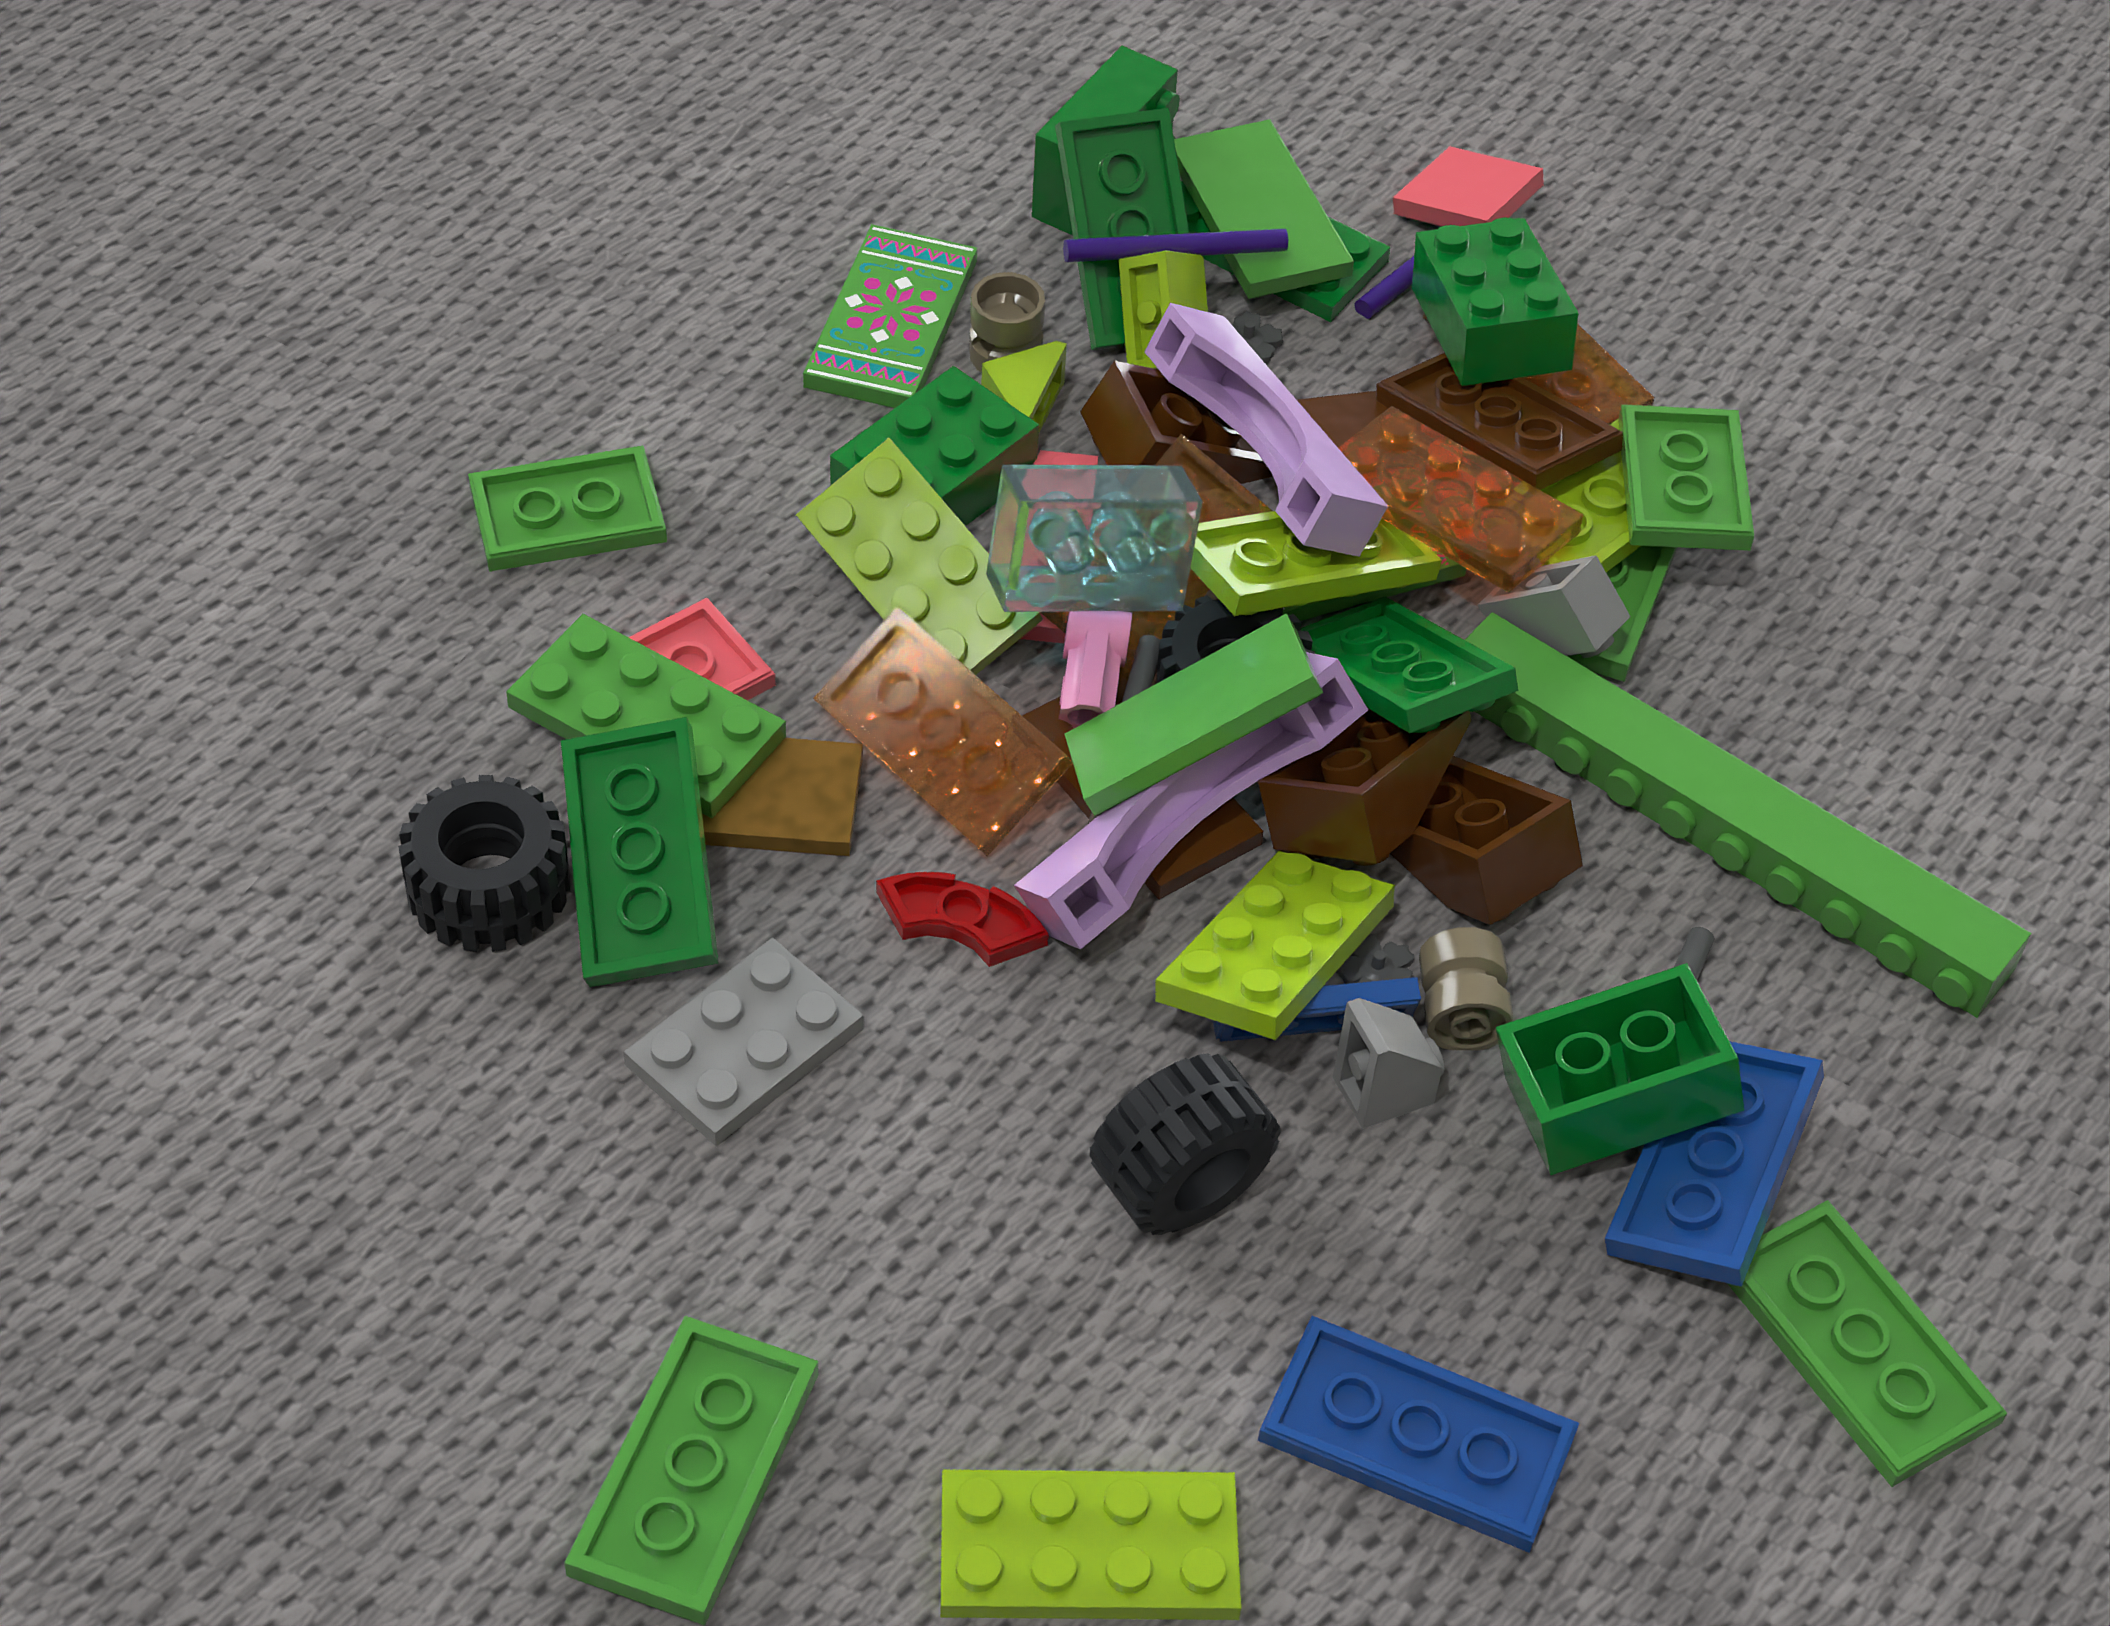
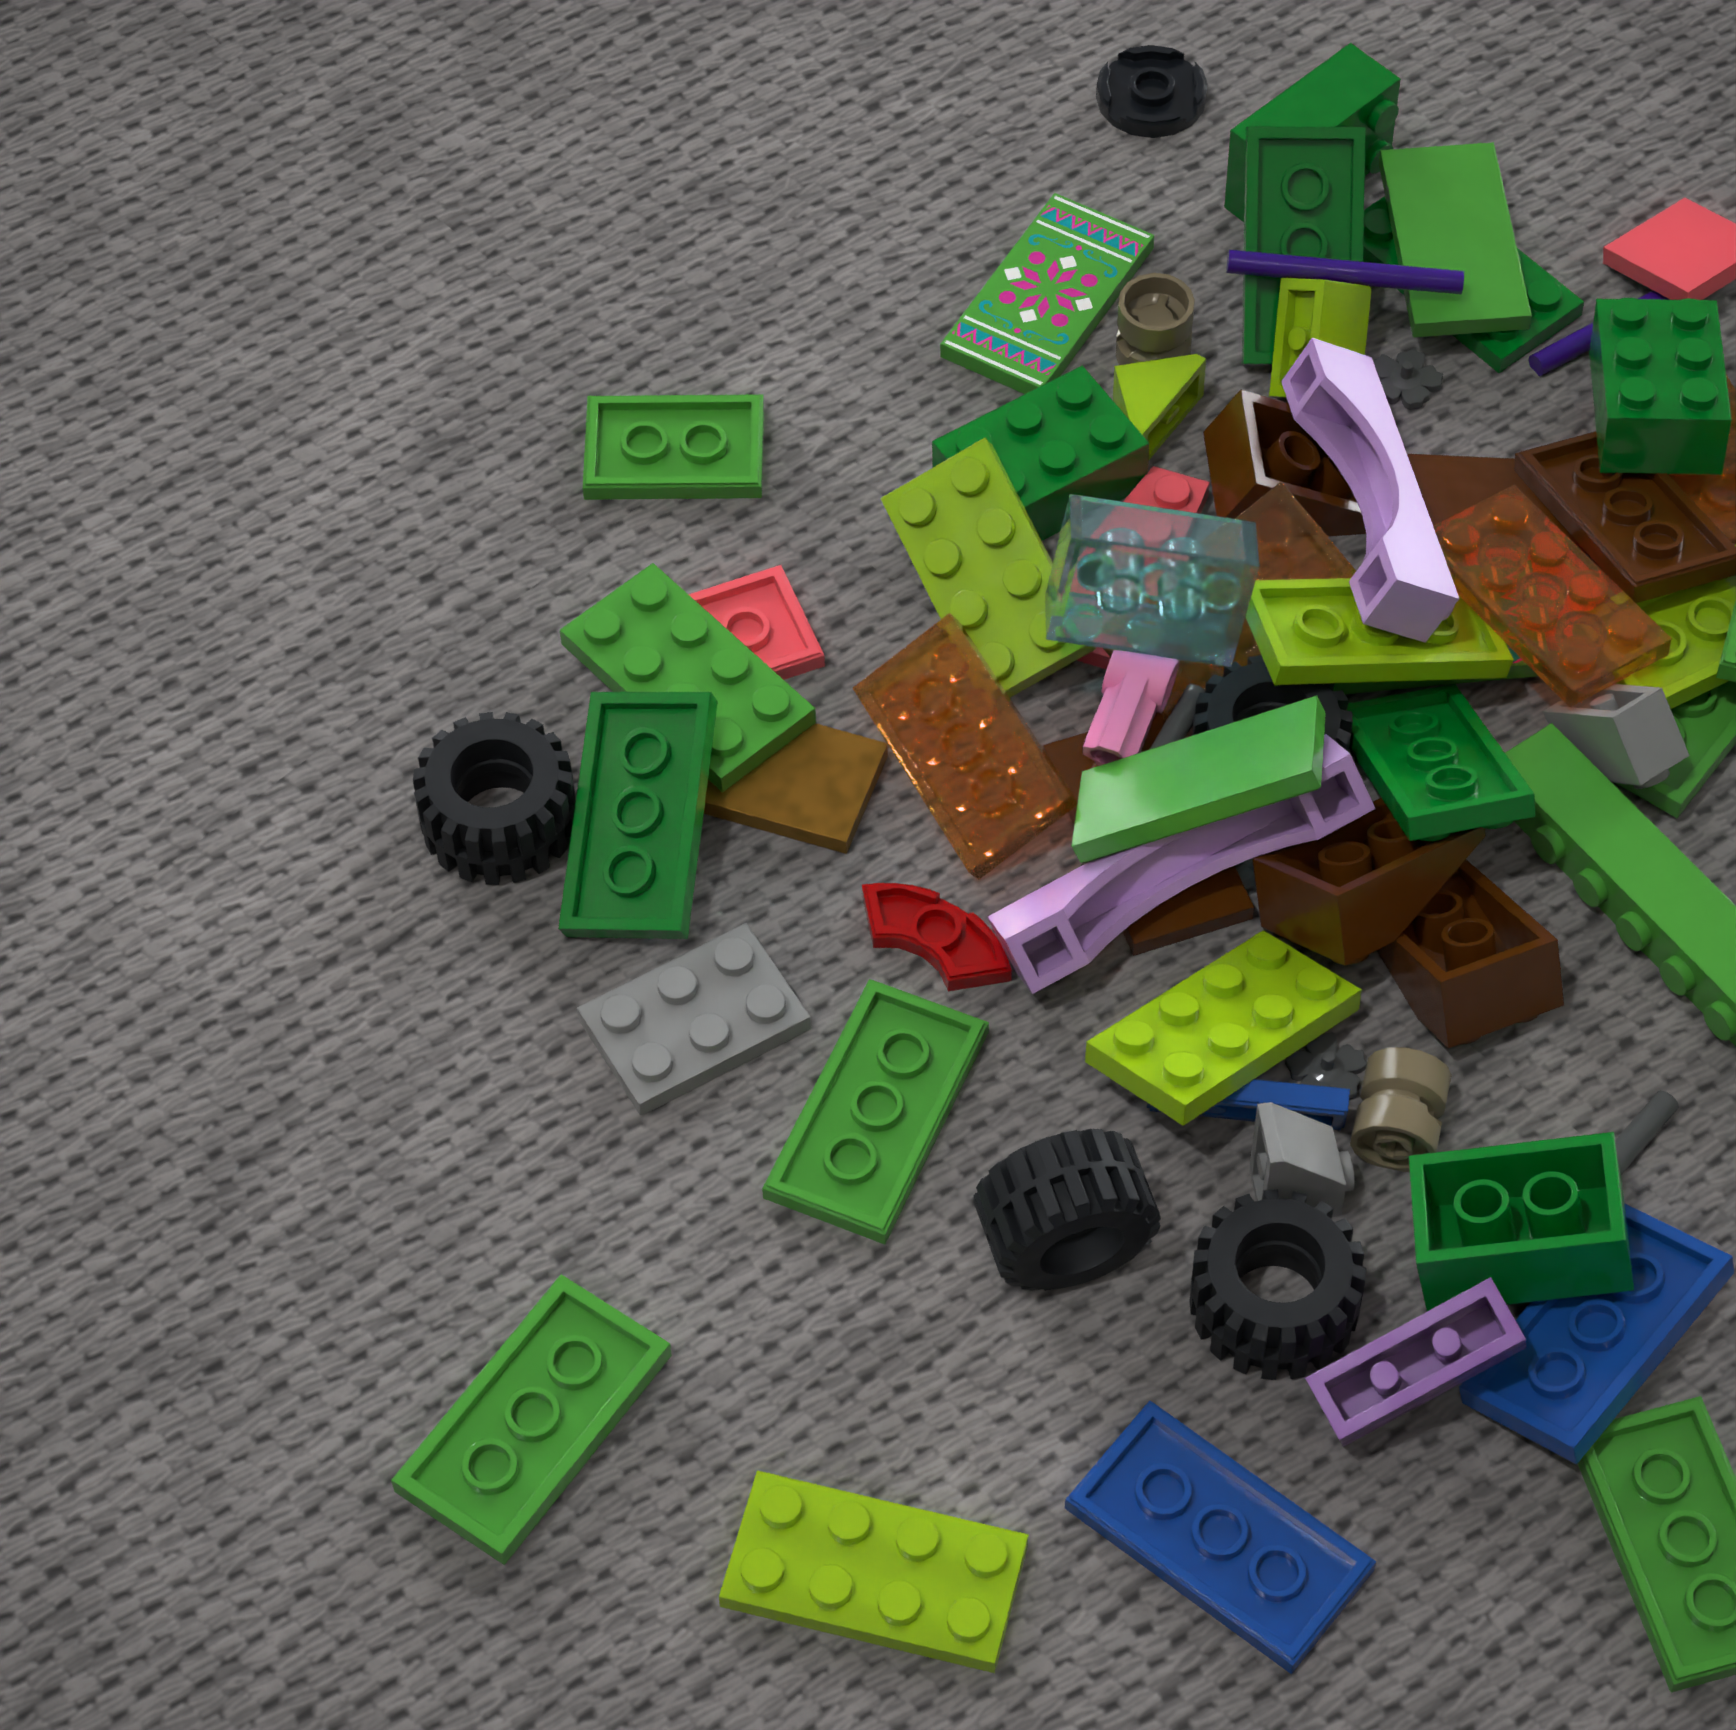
camera: 20 degrees right, 5 degrees up
none -> bright green tile [762,979,989,1245]
none -> black tile [1096,45,1208,138]
none -> black tyre [1189,1190,1366,1380]
none -> medium lavender brick [1305,1277,1526,1447]

